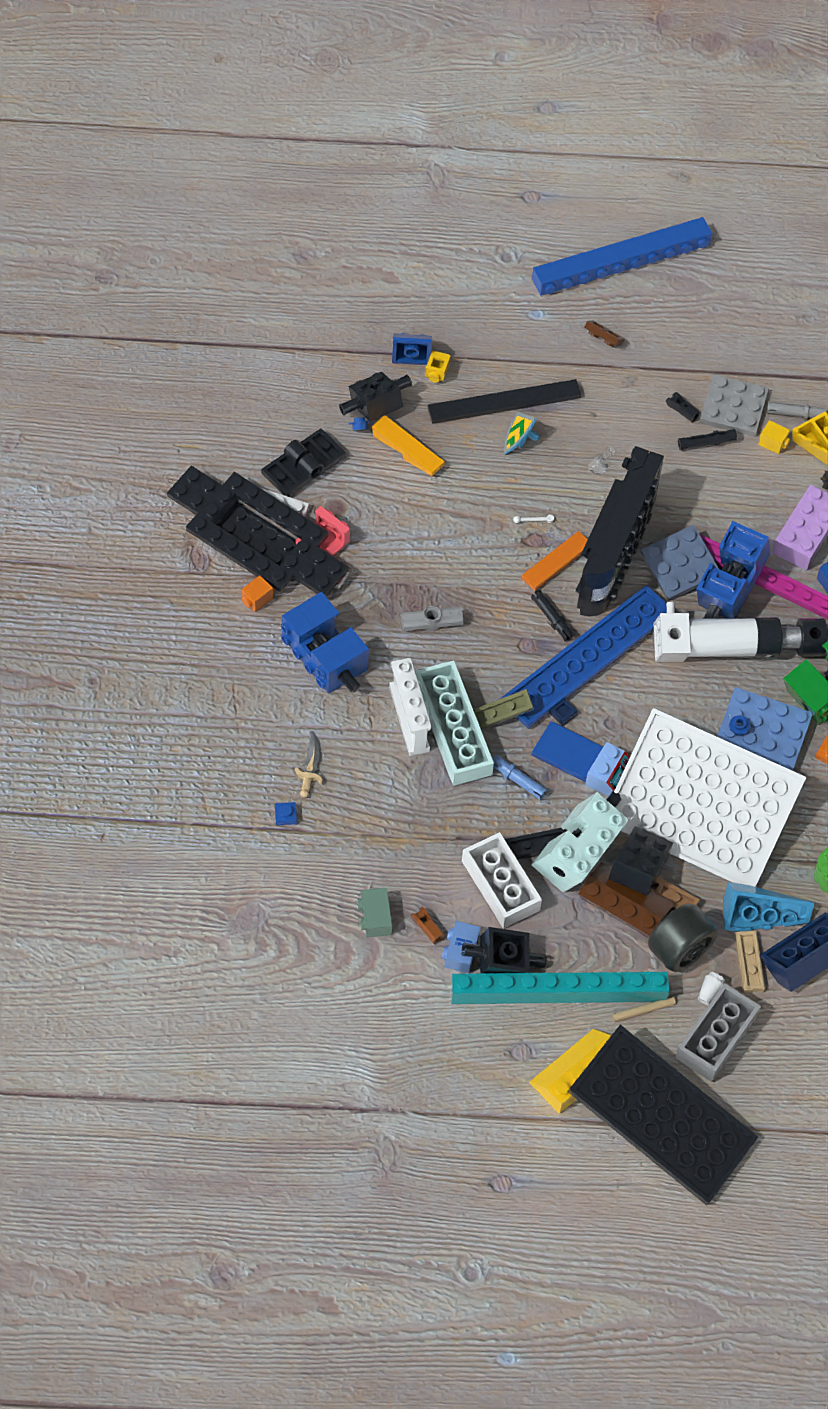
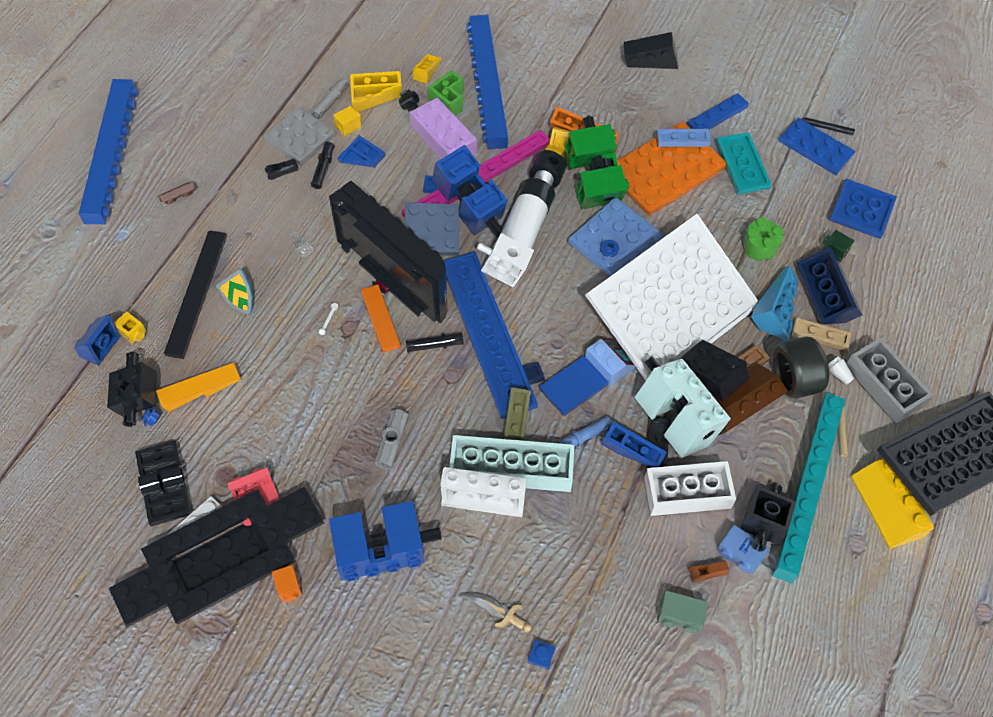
camera: 65 degrees left, 0 degrees up
none -> blue wing [338,135,386,168]
none -> blue slope [601,422,667,468]

